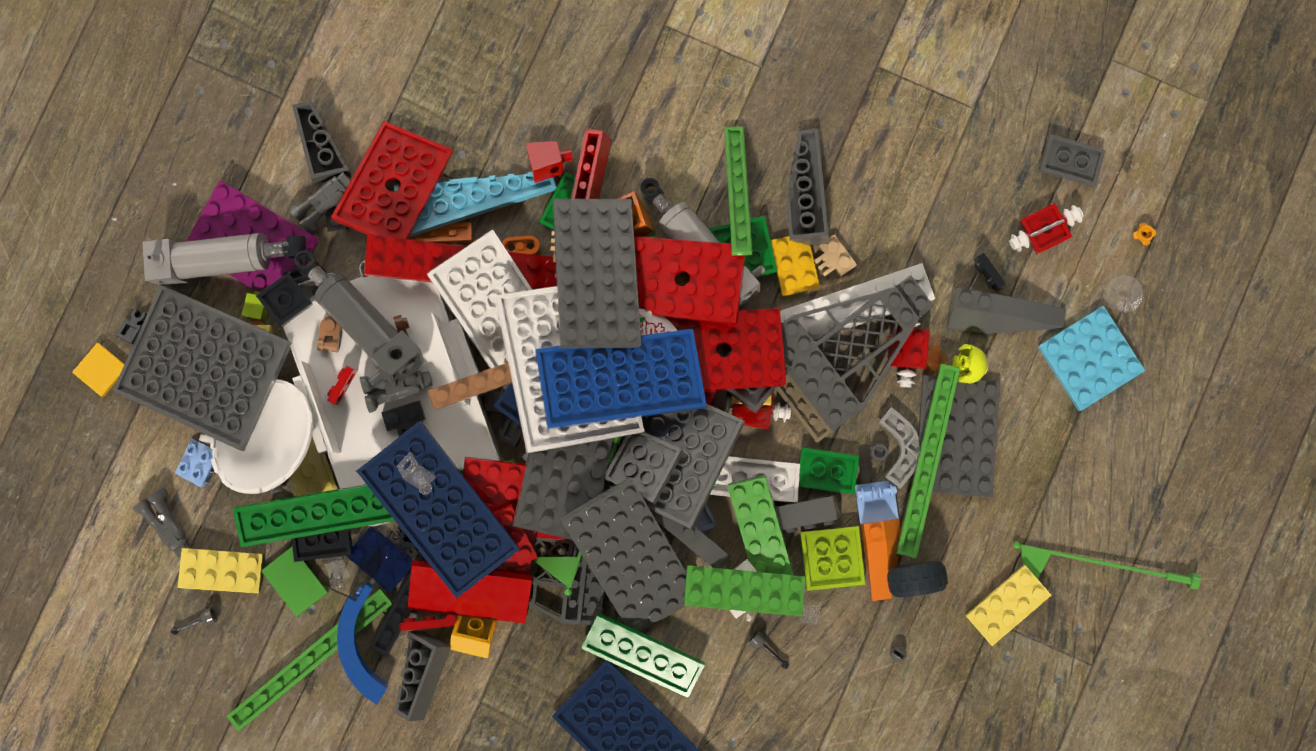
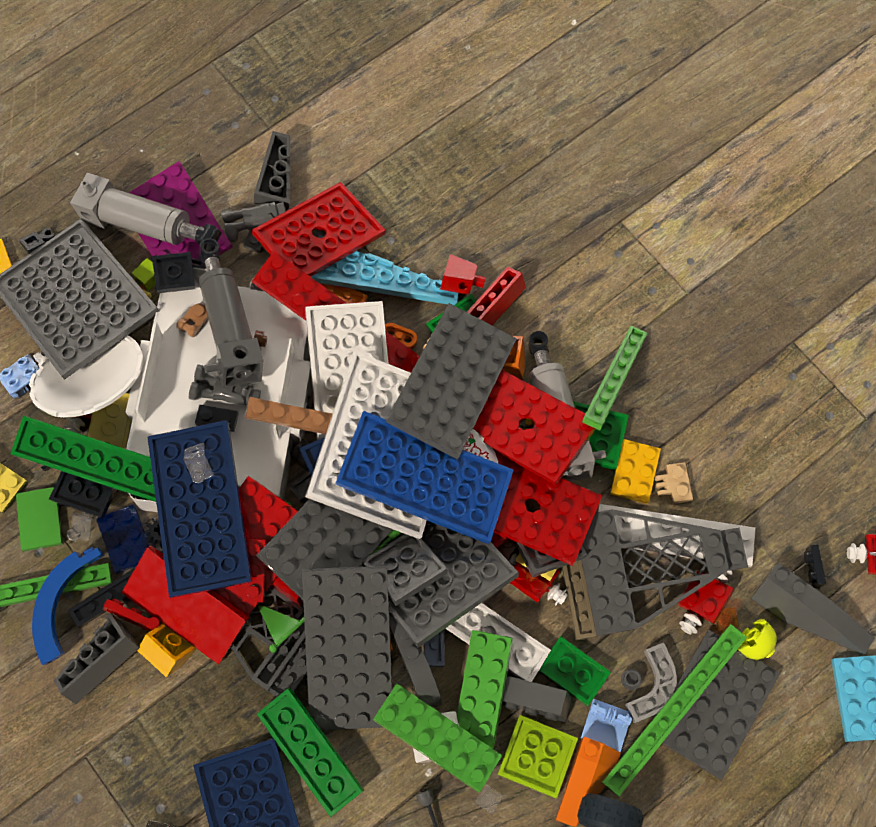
camera: 30 degrees right, 15 degrees down
red plate [327,366,357,405] -> none
dark grey wedge [786,129,829,245] -> none
clear smoke axle [858,444,873,483] -> none

